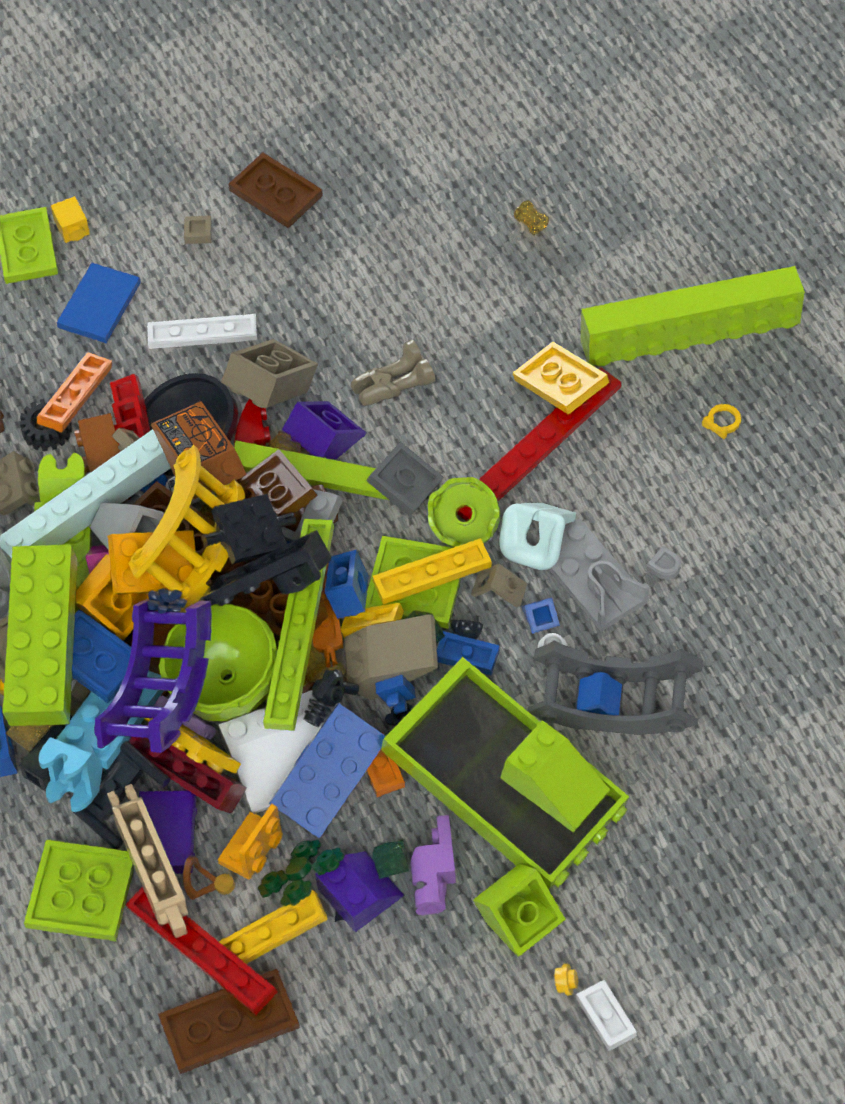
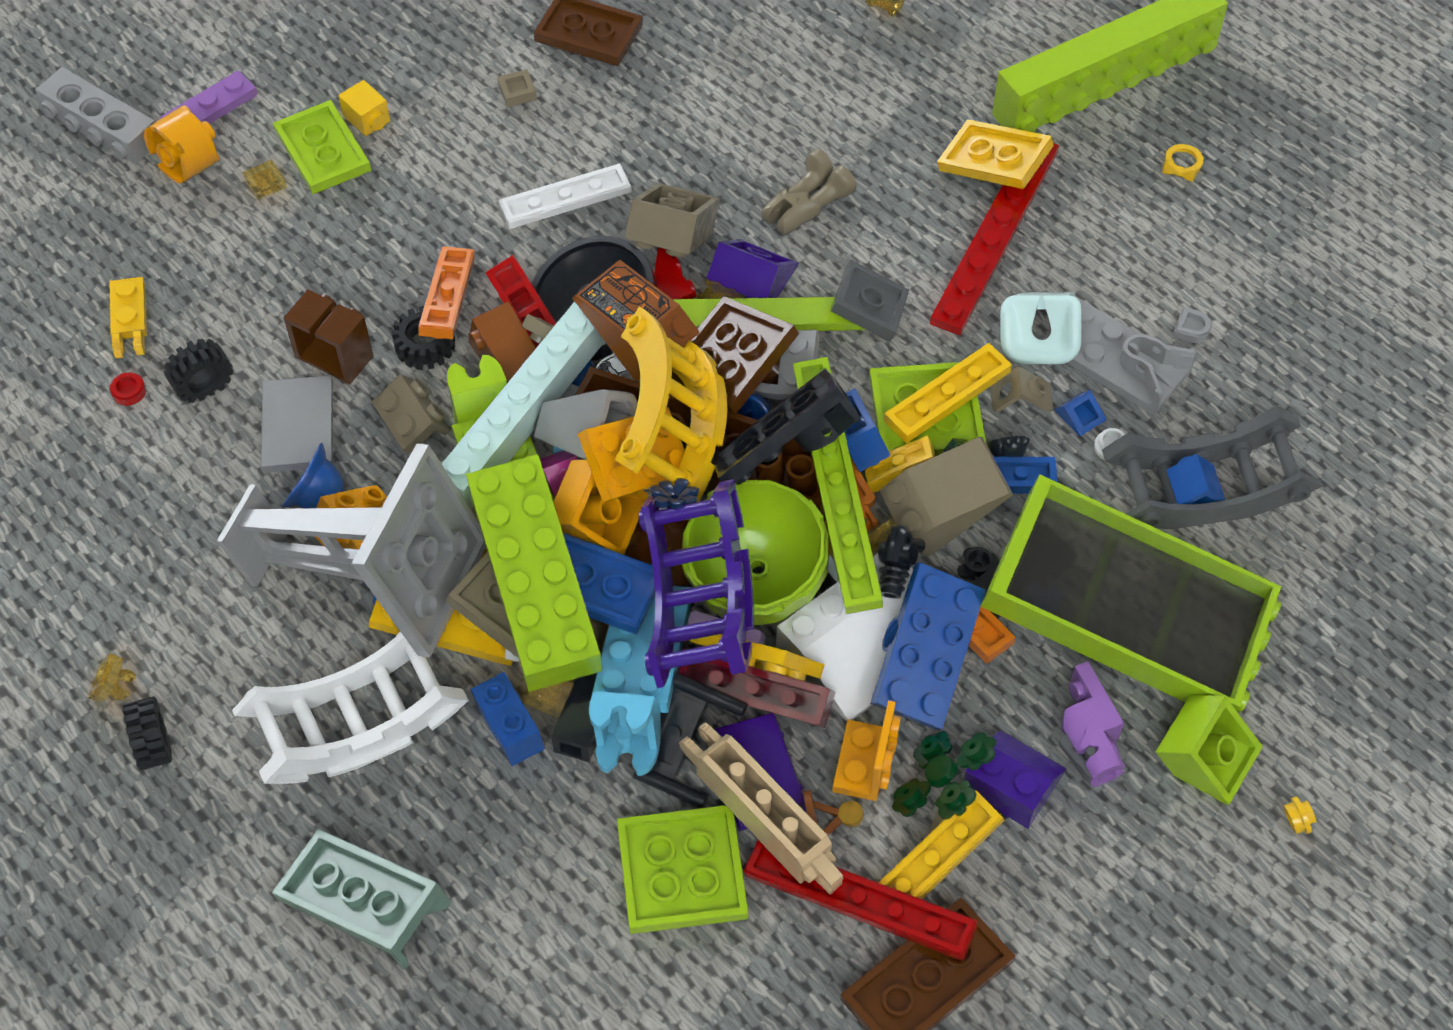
camera: 20 degrees left, 0 degrees up
blue tile [56,263,141,343] -> none
black plate [202,494,296,564] -> none
clear green bracket [372,840,409,879] -> none
blue tile [375,675,416,714] -> none
lime plate [428,477,500,548] -> none
lime slope [500,720,610,833] -> none
white plate [576,980,637,1051] -> none

